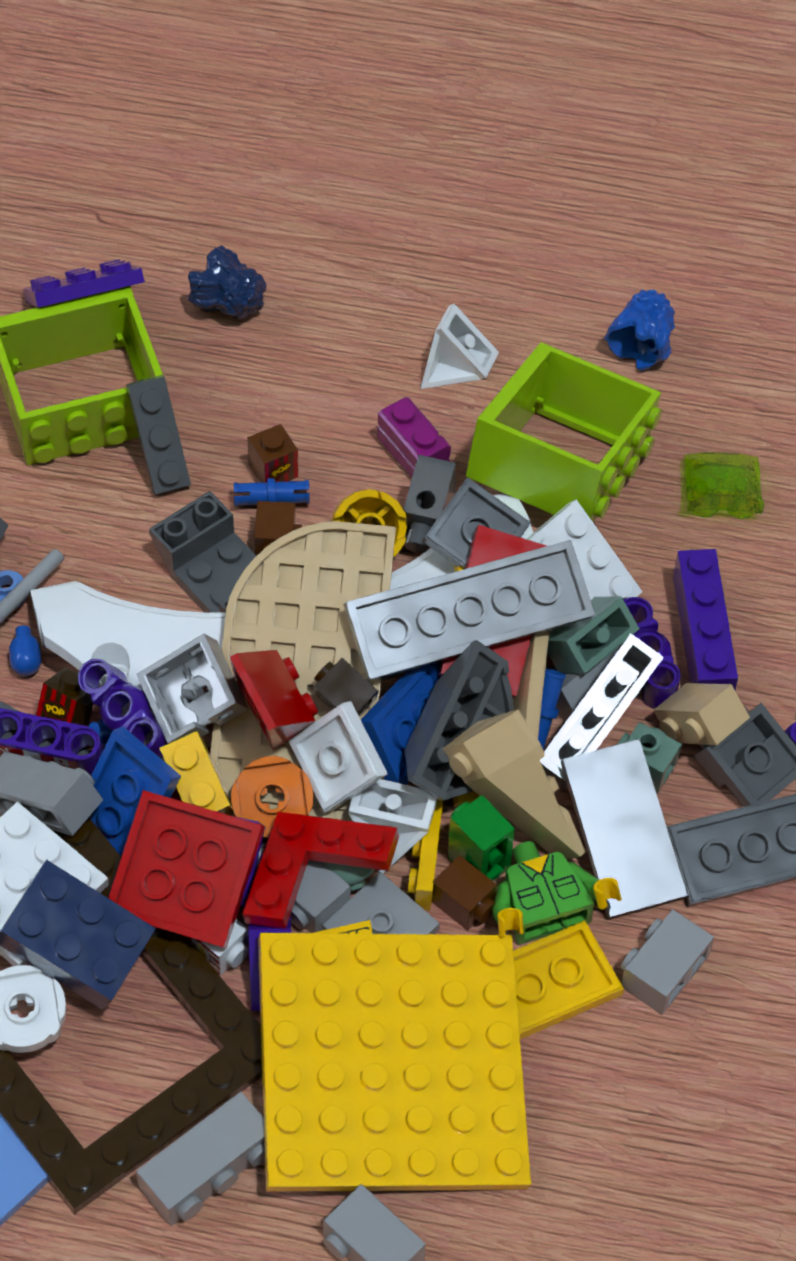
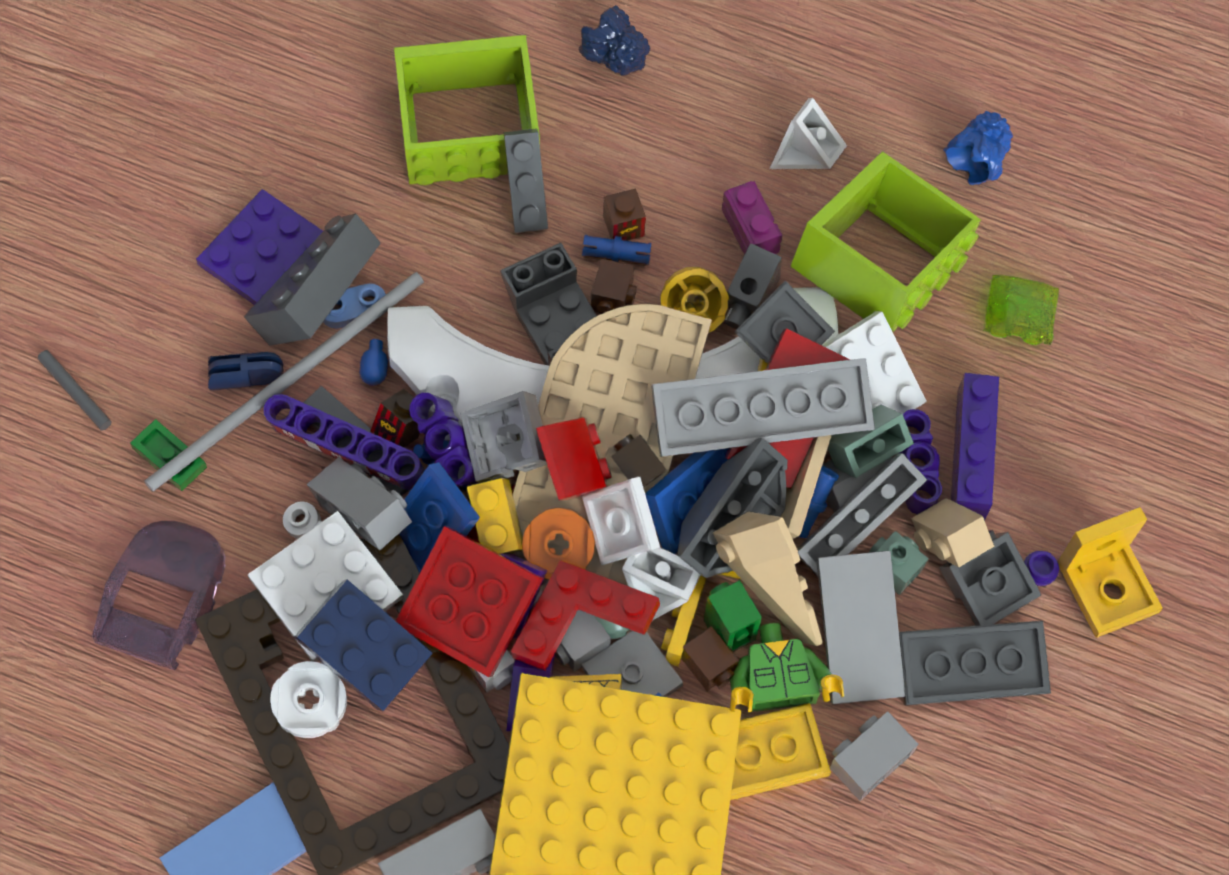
camera: 10 degrees right, 10 degrees up
dark purple plate [23,259,145,308] -> none

